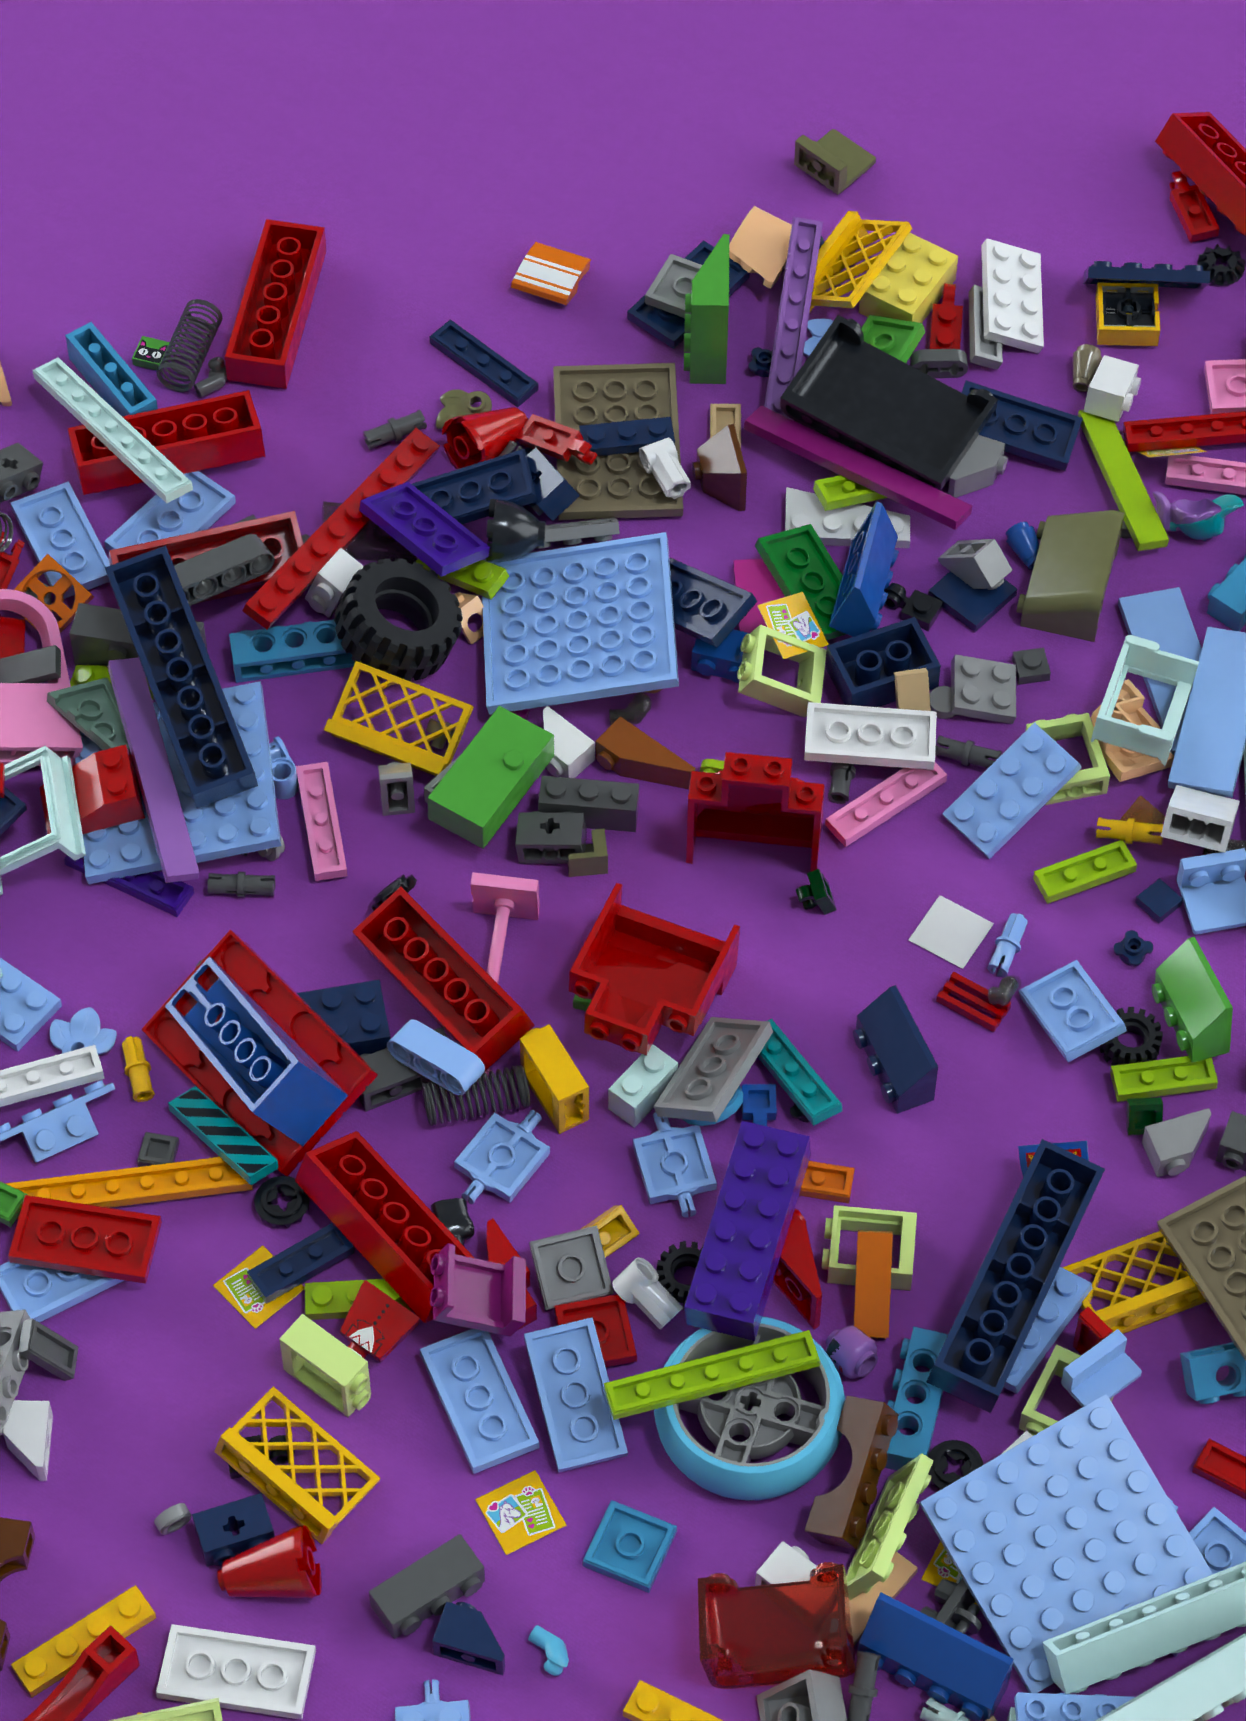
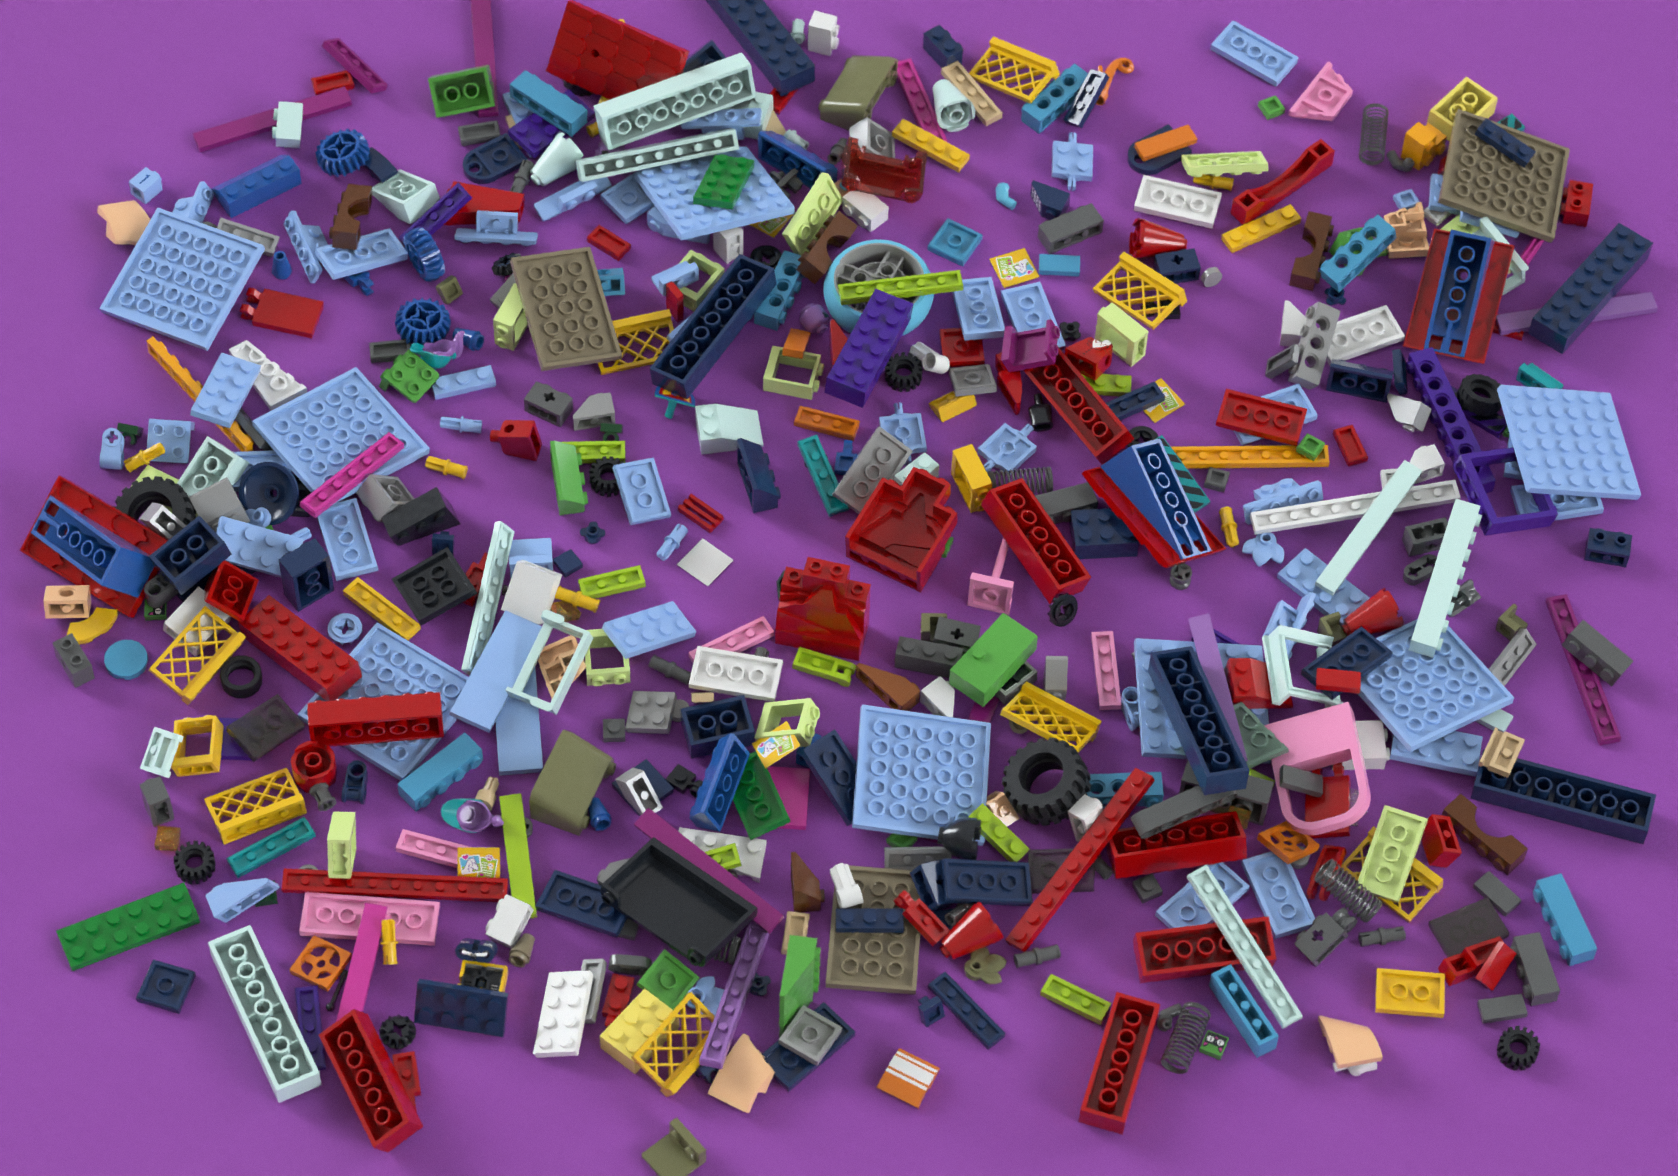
camera: 175 degrees left, 0 degrees up
dark grey pin [208,871,276,898] -> none
dark purple plate [359,482,490,577] -> none
light blue beam [387,1019,485,1096] -> none
clear smoke arm [988,975,1021,1006] -> none
none -> dark blue piece [455,938,498,963]
none -> tan piece [475,776,499,811]
none -> green plate [693,154,754,210]
none -> light aqua slope [695,404,763,454]
none -> dark blue tile [918,996,945,1027]
none -> dark azure tile [1039,254,1080,277]
none -> lime plate [1040,974,1111,1025]
none -> black plate [1060,321,1081,341]
none -> light blue bracket [1263,592,1316,660]

